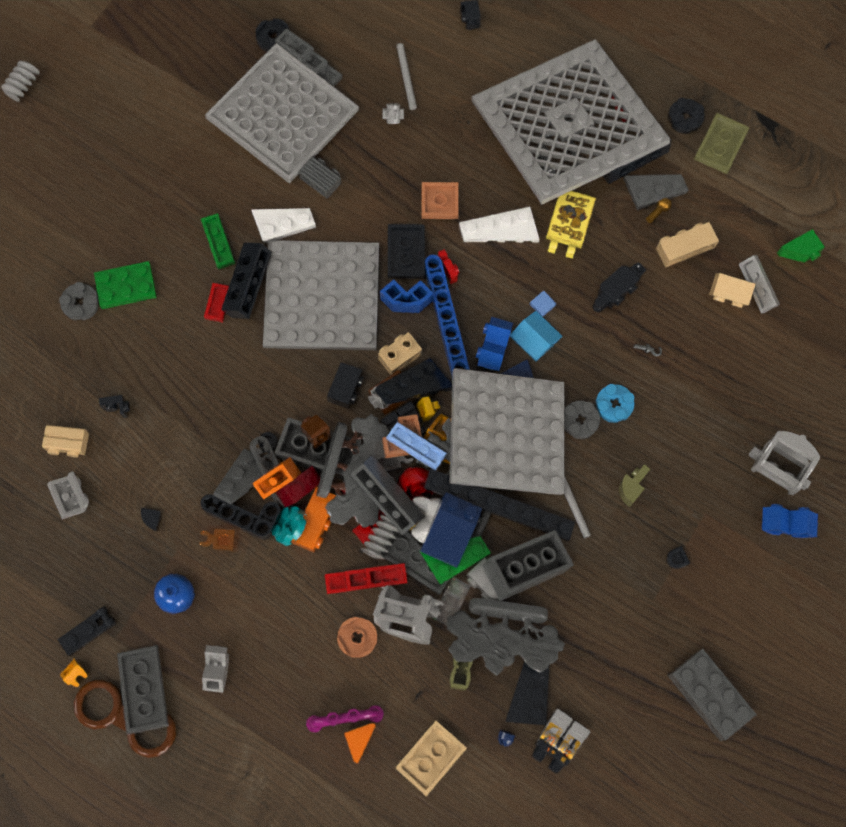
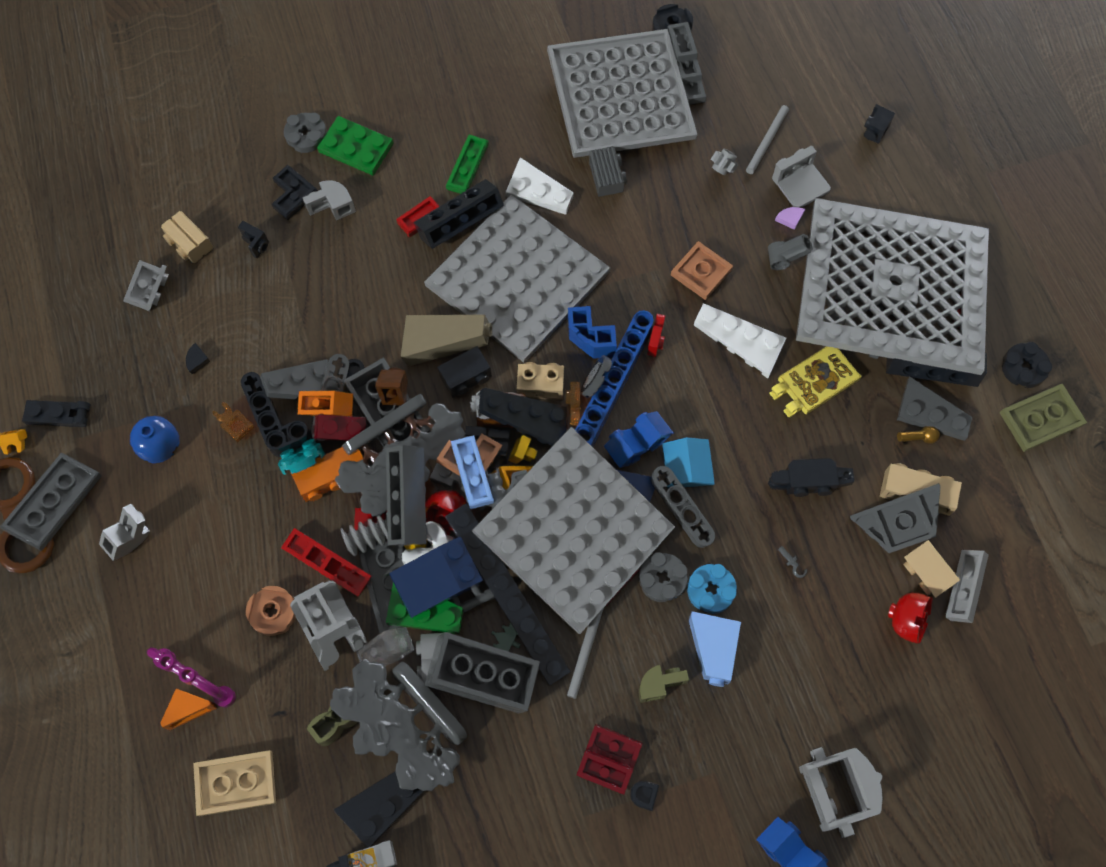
camera: 45 degrees right, 5 degrees down
black plate [388,224,425,279] -> none
dark blue hinge [498,730,515,747] -> none
medium blue tile [530,291,556,317] -> none
green slope [777,229,825,262] -> none
none -> black tile [272,165,318,220]
none -> light grey brick [303,180,356,220]
none -> dark tan slope [401,315,492,366]
none -> sand green piece [491,623,521,651]
none -> clear orange plate [566,382,580,425]
none -> dark red slope [576,724,643,795]
none -> dark grey tile [580,355,612,398]
none -> dark grey beam [651,466,715,548]
none -> light blue slope [689,612,741,687]
none -> dark grey piece [768,234,813,270]
none -> light grey bracket [772,145,831,208]
none -> lavender tile [775,207,805,230]
none -> dark grey wing [850,483,941,553]
none -> red cylinder [888,593,932,644]

